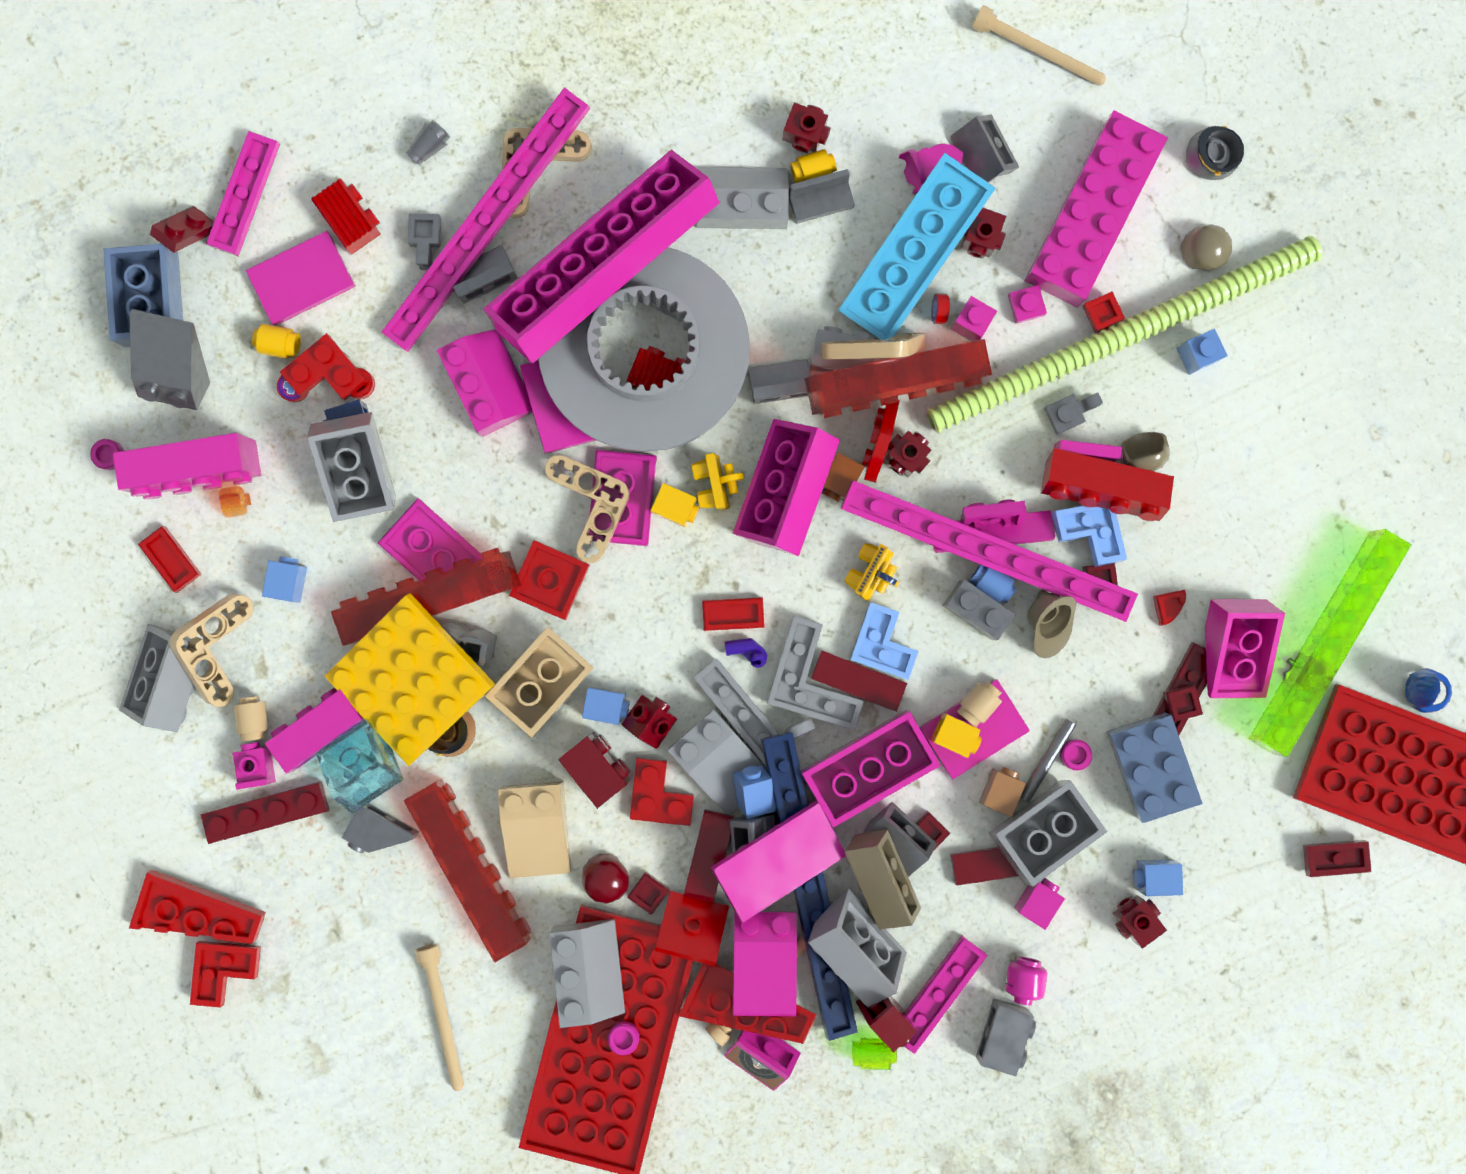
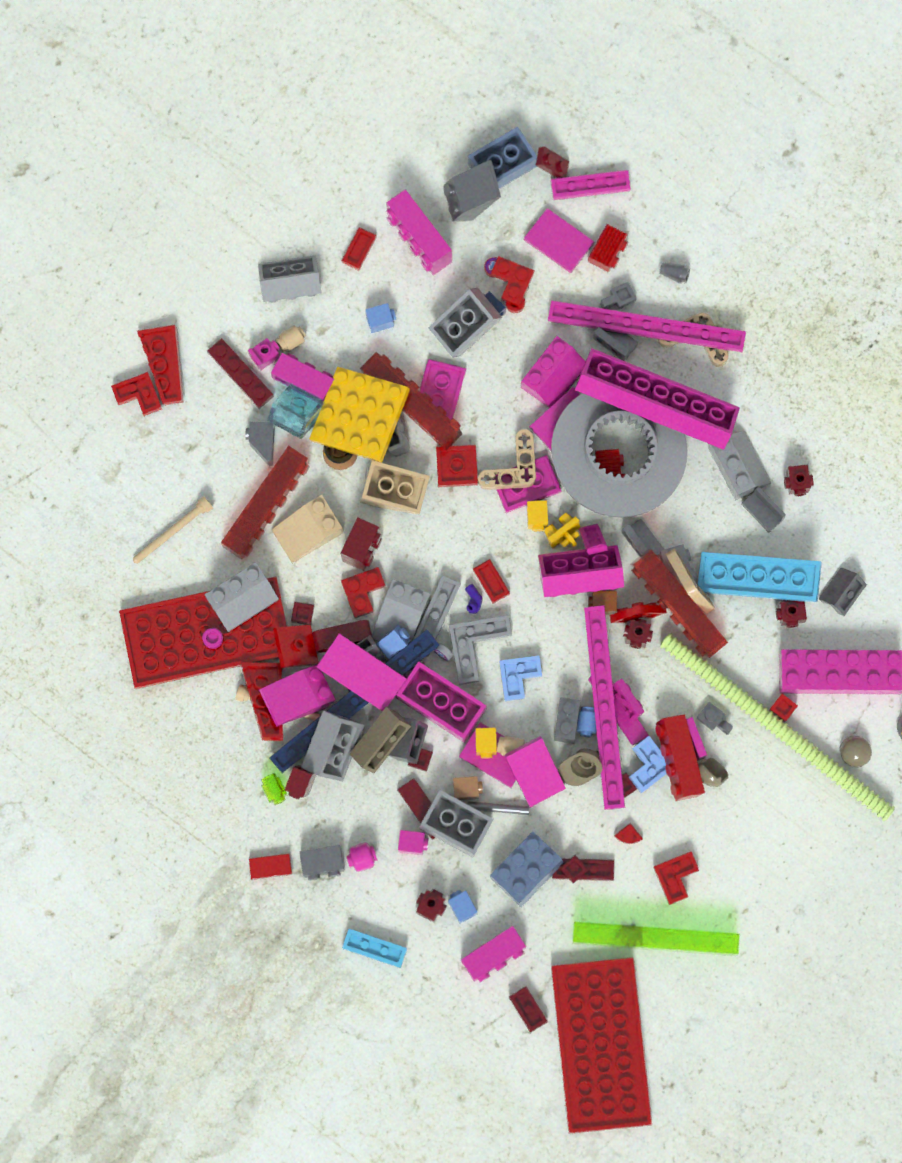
camera: 65 degrees right, 10 degrees down
dark pink tile [90,439,124,470] -> none
tan beam [170,593,253,707] -> none
clear orange piece [219,486,251,518] -> none
yellow brick [252,324,301,359] -> none
medium blue brick [582,687,630,725] -> none
dark red hair [582,853,629,904] -> none
dark red brick [621,694,677,749] -> none
dark pink panel [724,1031,801,1091] -> none
yellow brick [790,149,837,183] -> none
dark red tile [811,650,908,712] -> none
yellow hips [844,543,900,602] -> none
dark pink piece [899,143,963,195] -> none
dark pink tile [904,935,988,1054] -> none
red tile [931,293,950,324] -> none
dark pink brick [951,296,997,344] -> none
dark pink plate [1008,285,1047,324] -> none
dark pink tile [1060,739,1092,771] -> none
medium blue brick [1176,328,1228,375] -> none
dark pink slope [1205,599,1285,698] -> none
blue piece [1405,668,1452,713] -> none
none -> red tile [249,854,292,880]
none -> medium azure plate [342,929,407,968]
none -> dark pink brick [461,926,526,983]
none -> dark pink tile [504,736,566,807]
none -> dark pink plate [579,524,608,555]
none -> red plate [653,851,699,905]

